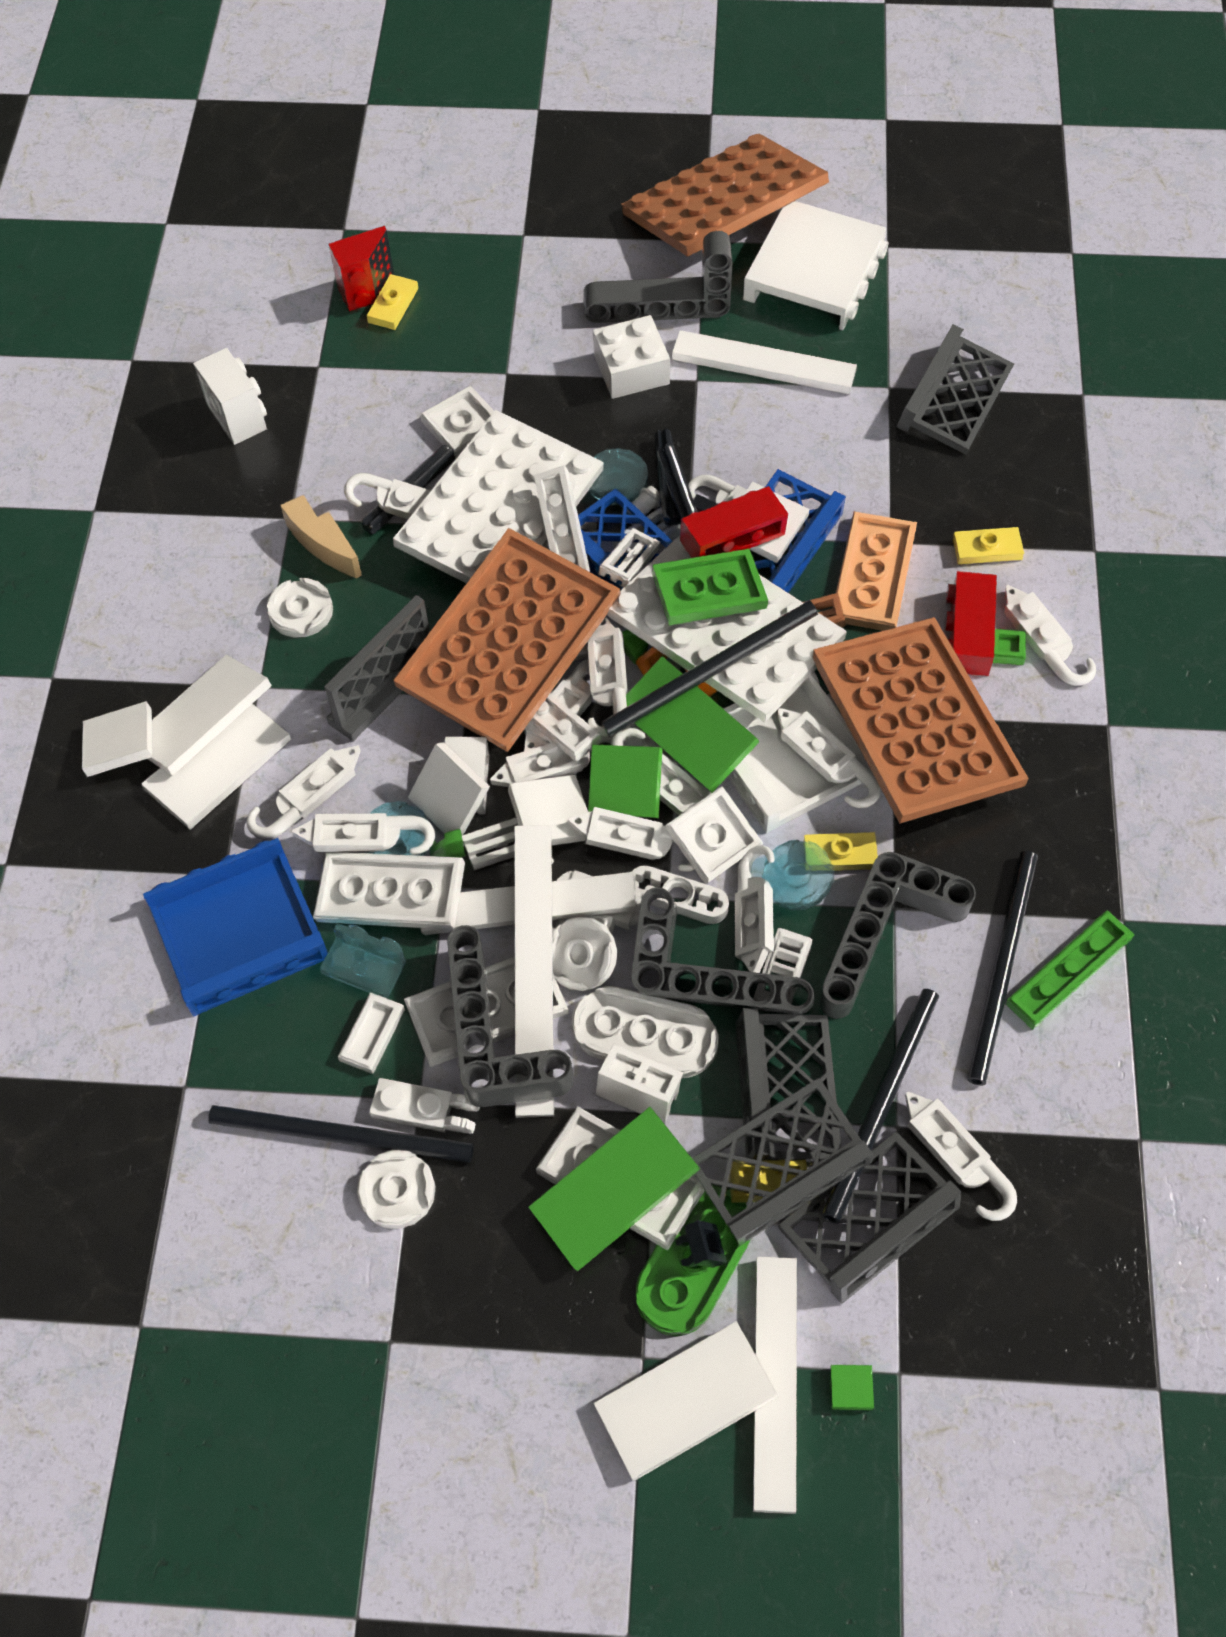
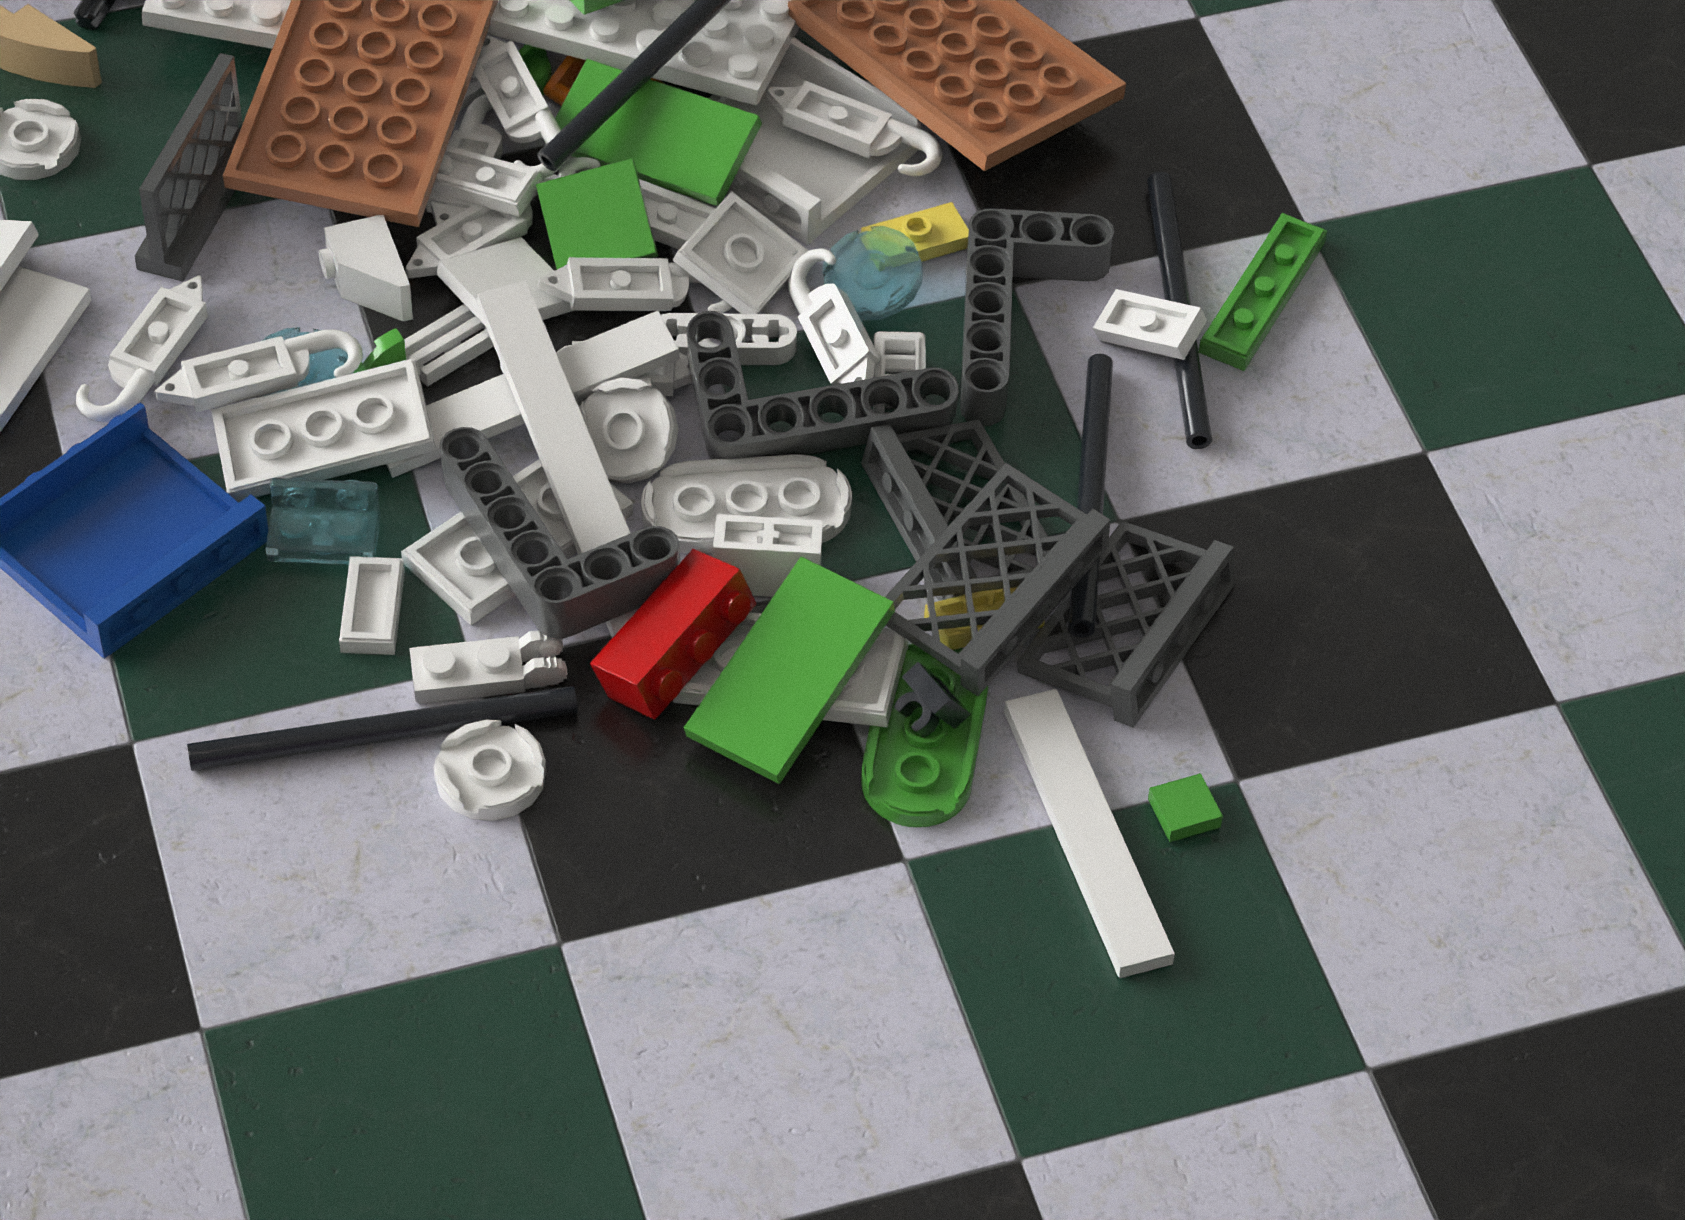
camera: 25 degrees left, 10 degrees down
white tile [408,742,490,835] -> none
white tile [594,1321,778,1481] -> none
white plate [905,1092,1017,1221] -> none
none -> red brick [590,549,757,720]
none -> white plate [1093,289,1207,360]

